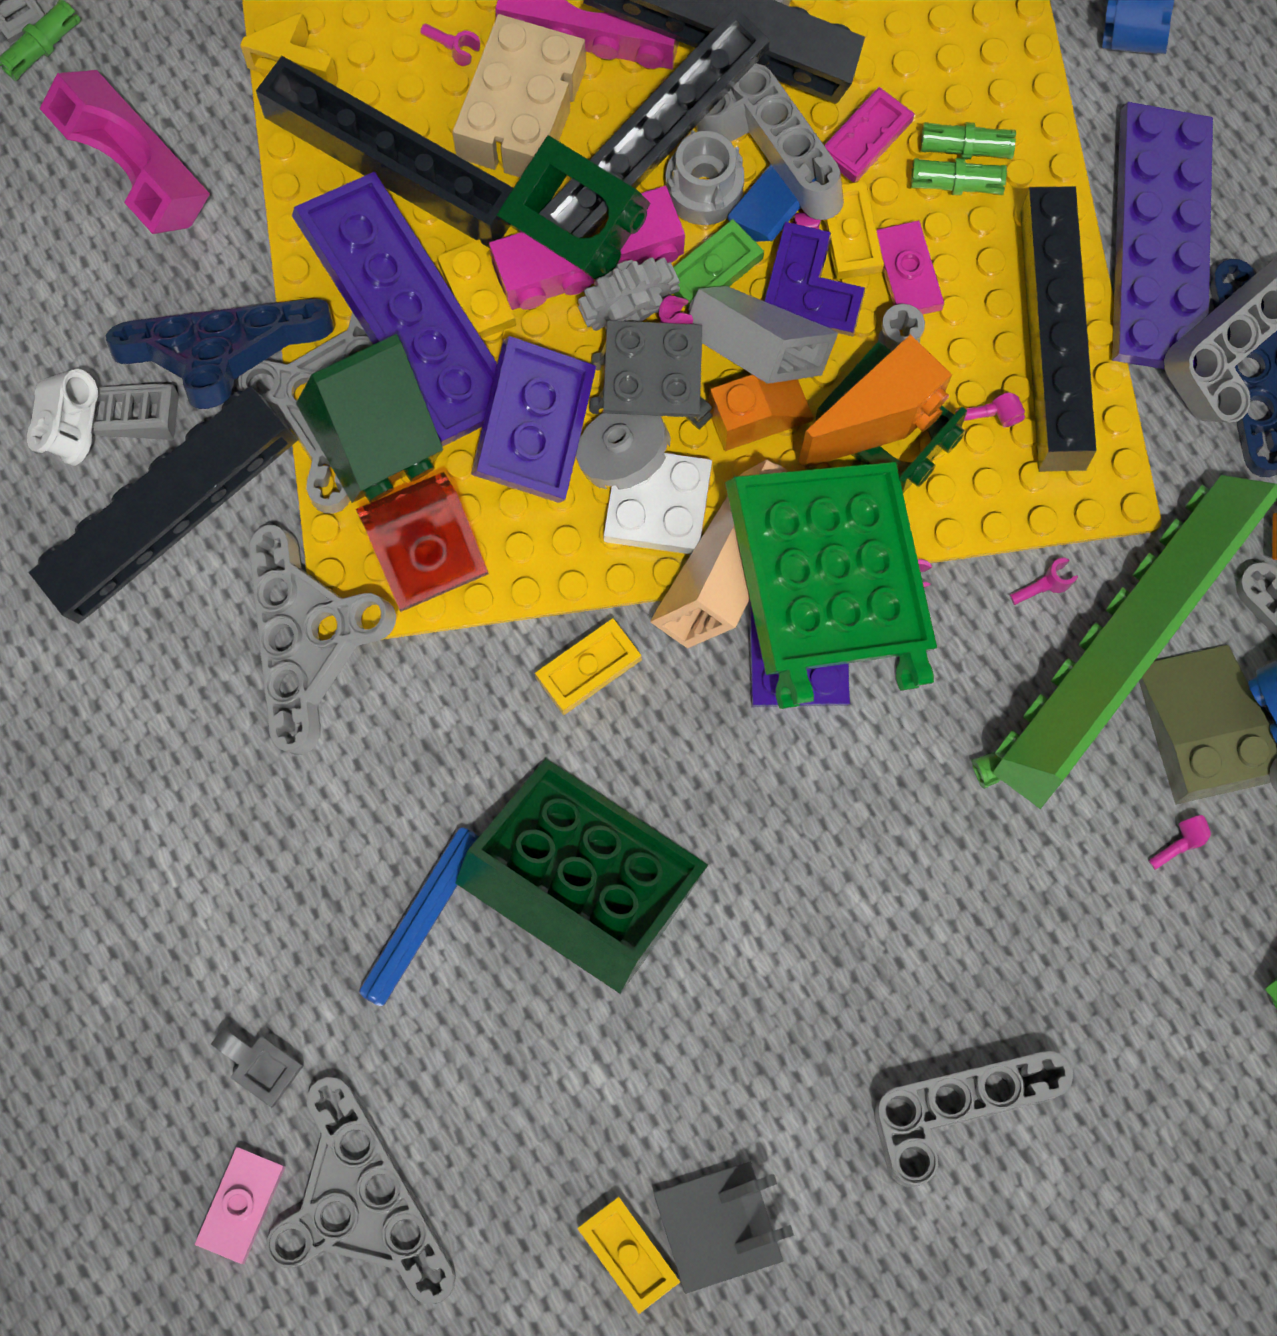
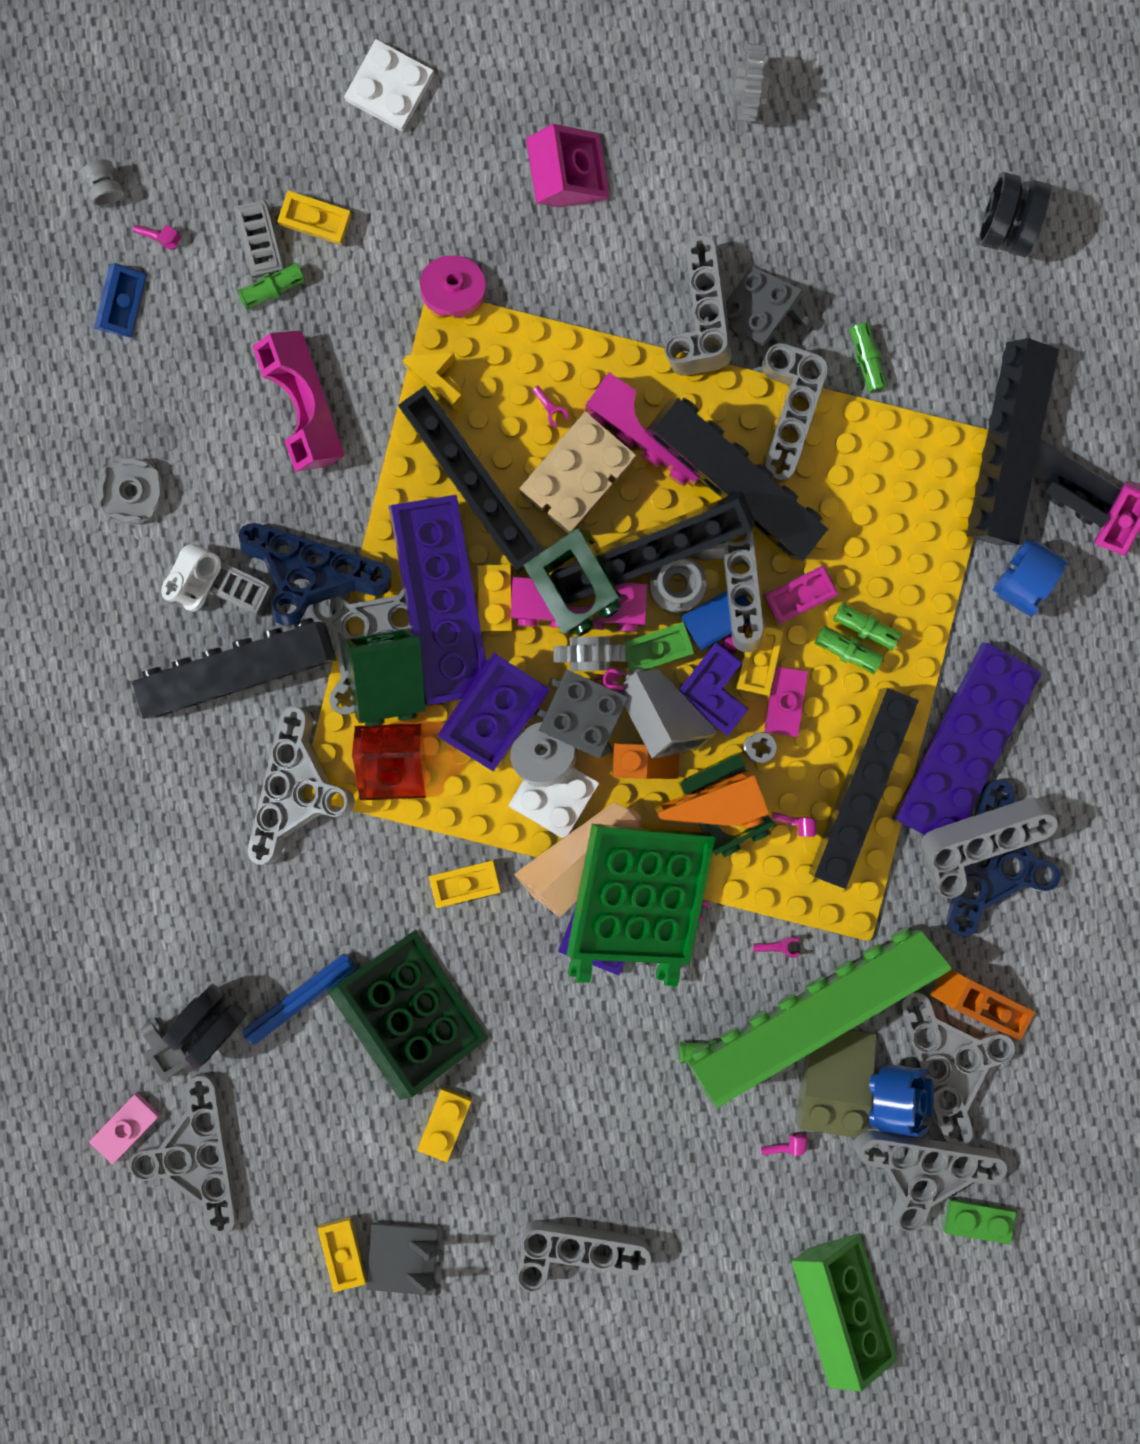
camera: 20 degrees right, 15 degrees up
none -> black wheel [162,984,248,1071]
none -> yellow plate [417,1087,472,1162]

